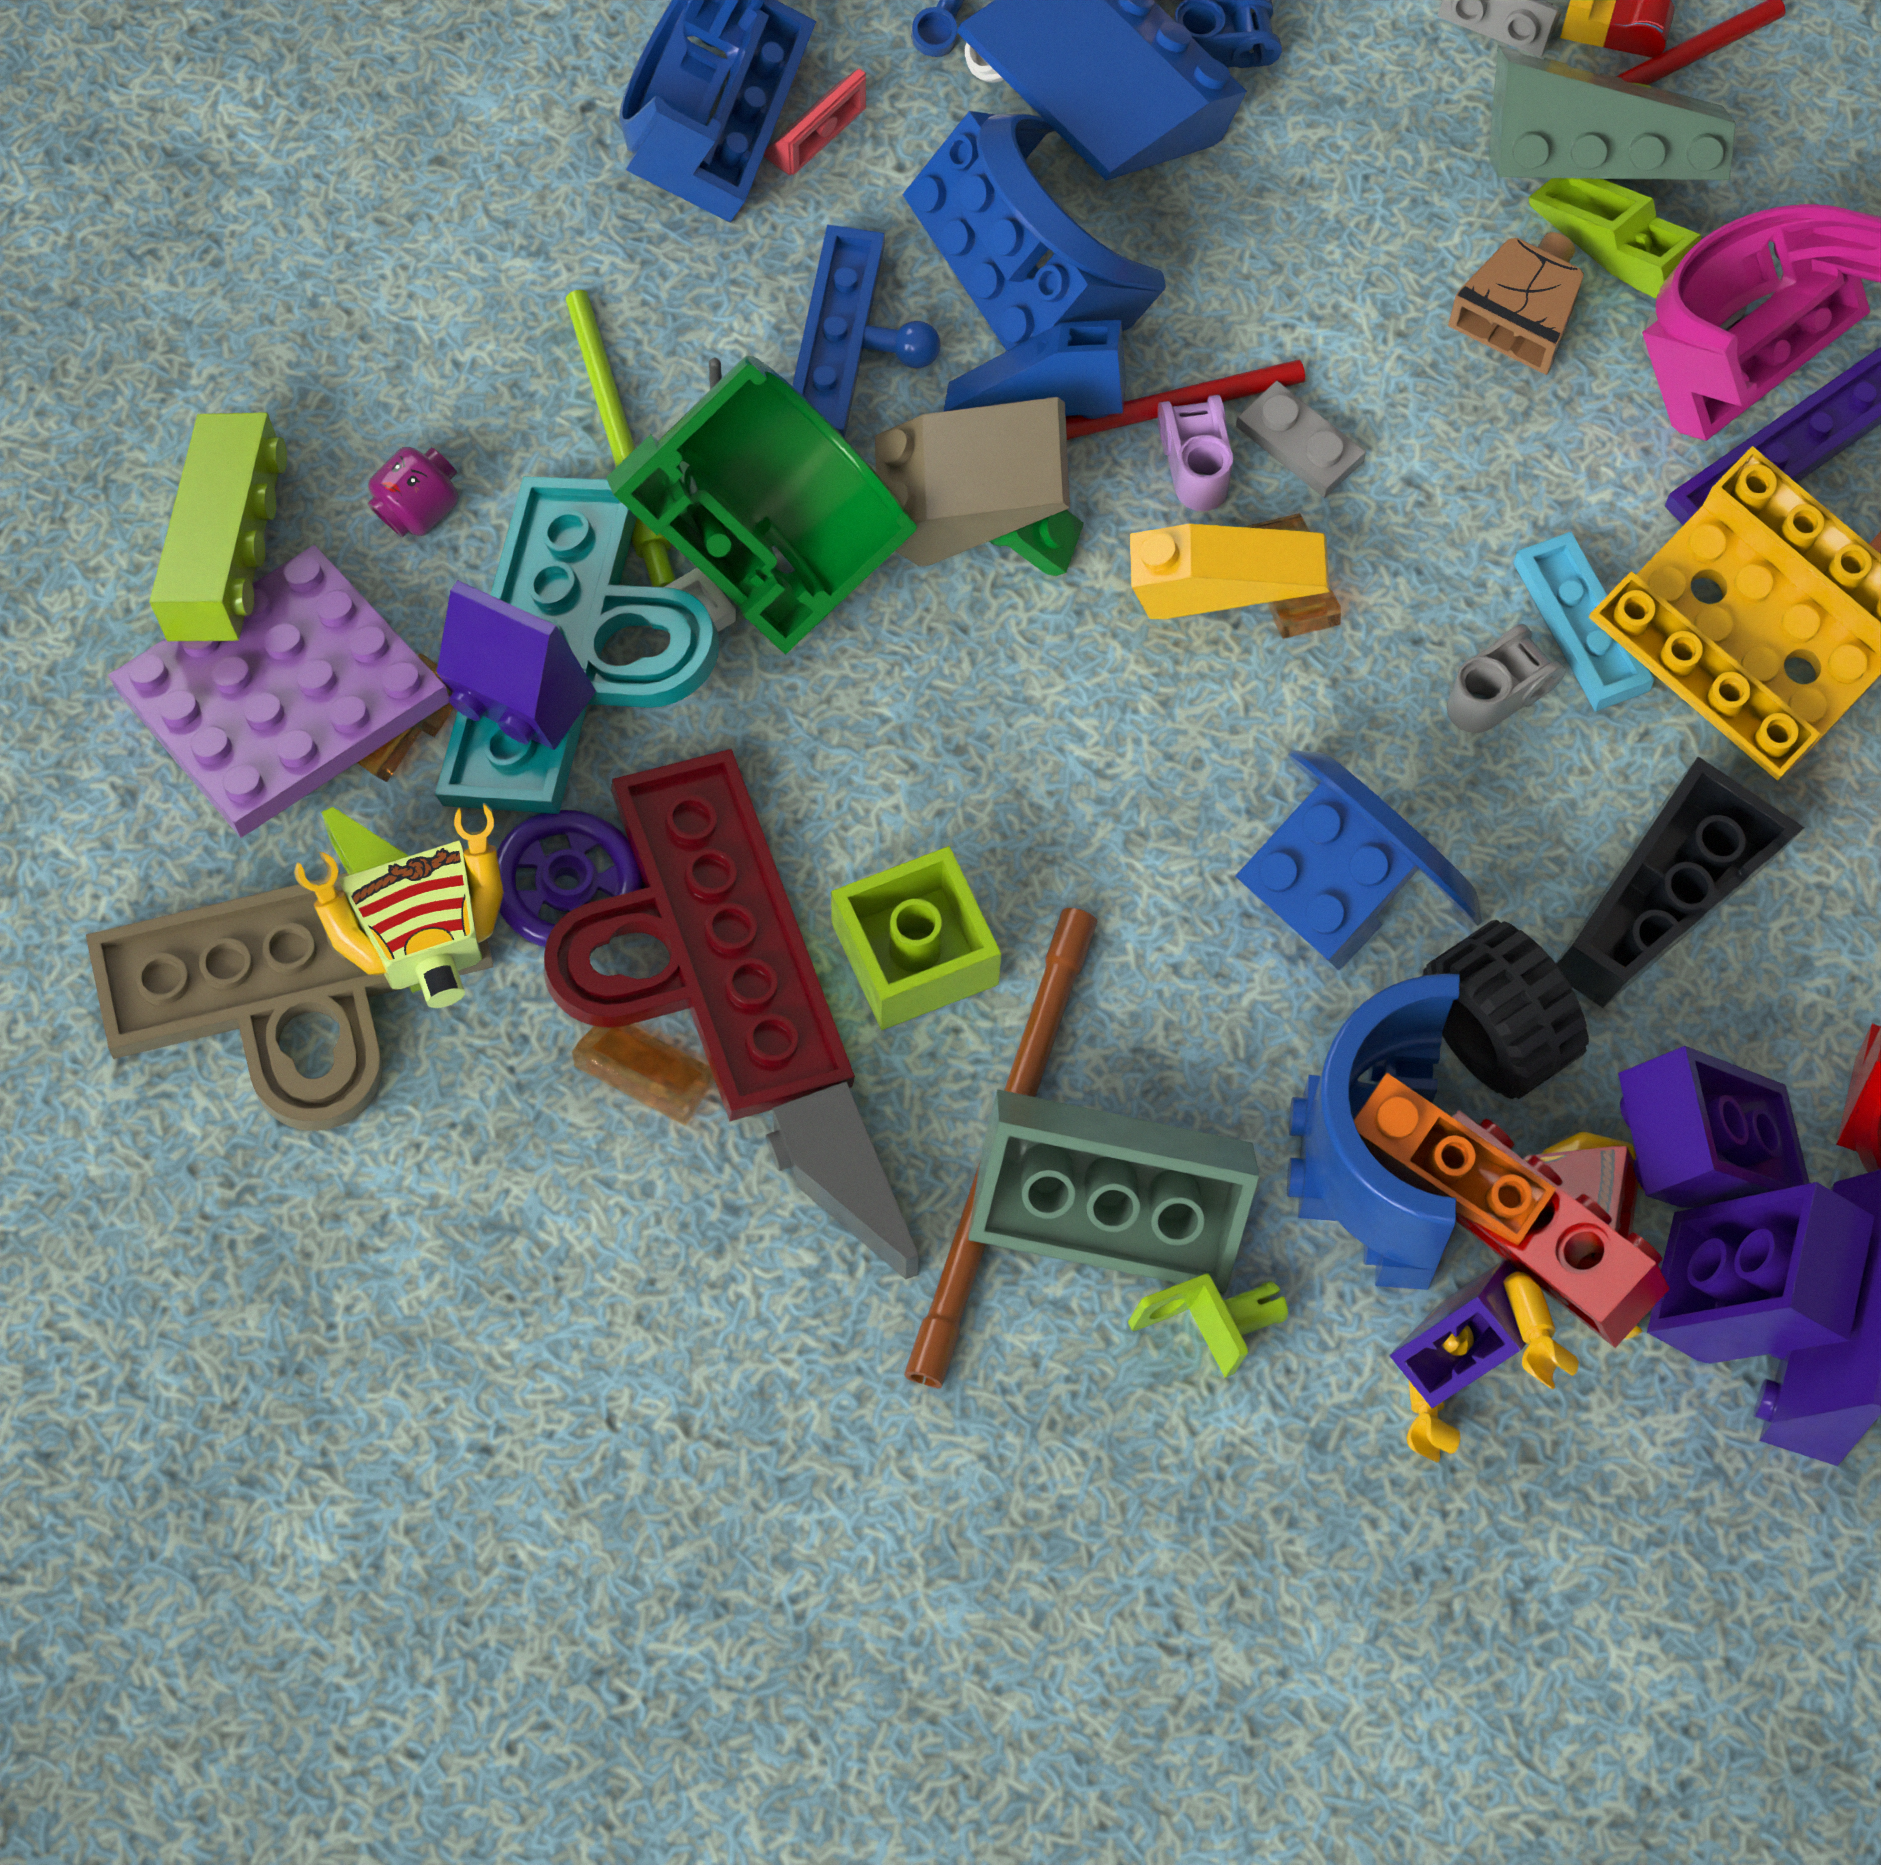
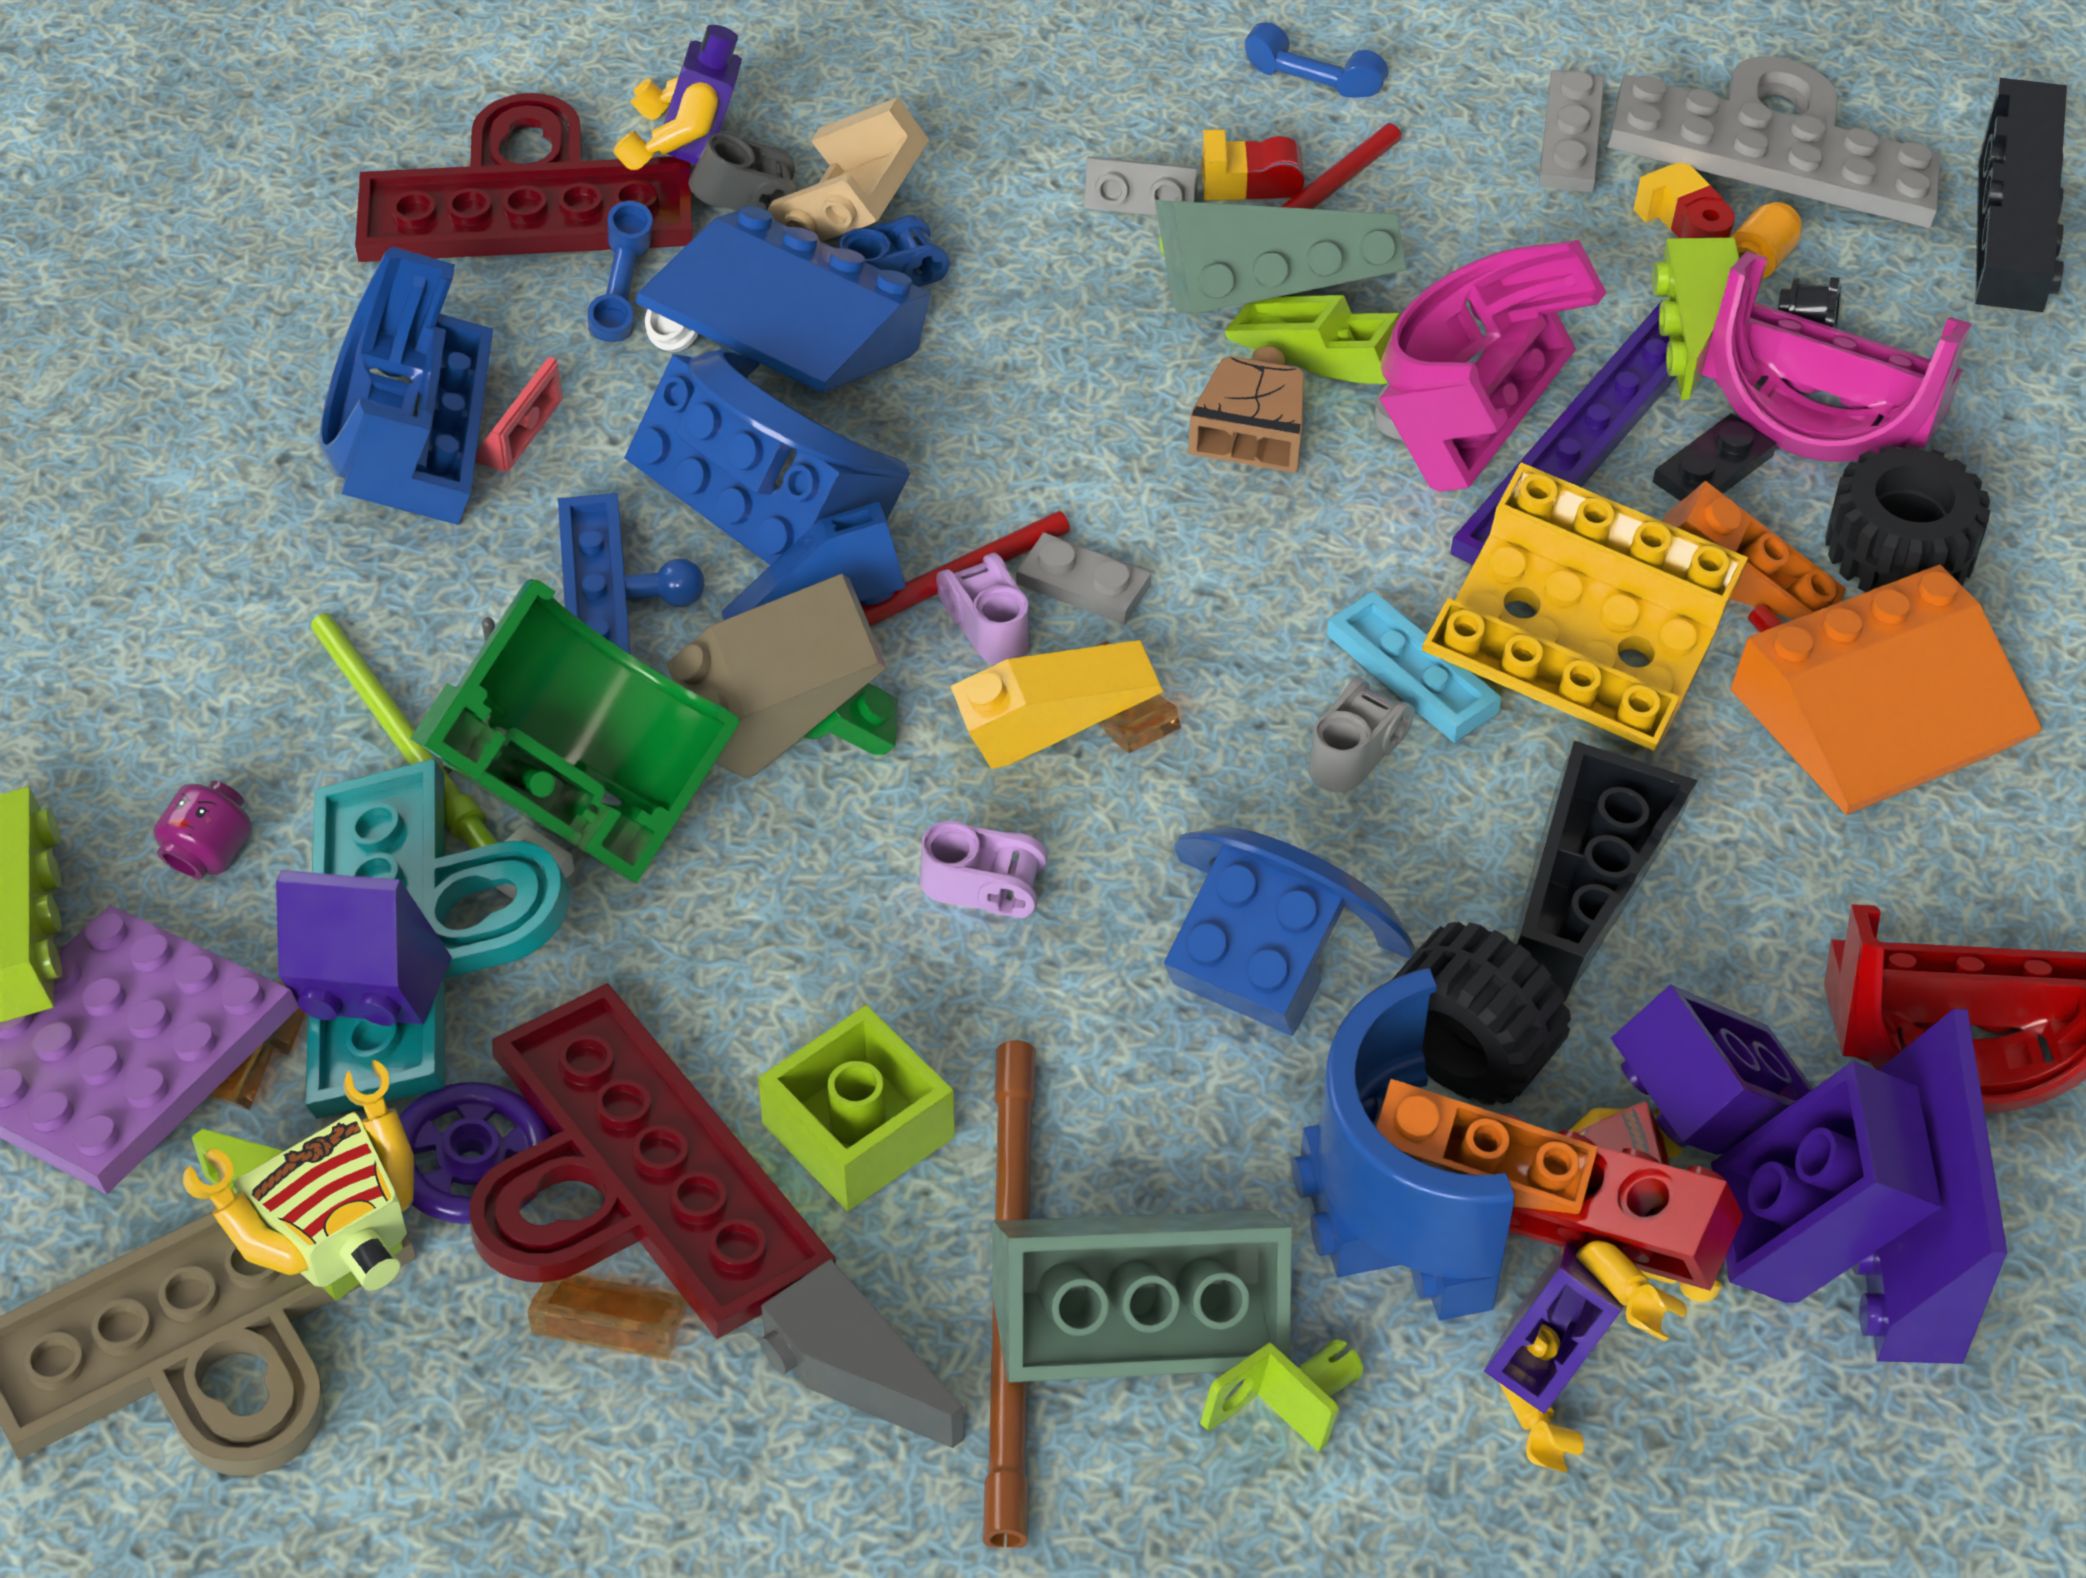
camera: 15 degrees left, 15 degrees down
none -> lavender piece [920,821,1048,918]

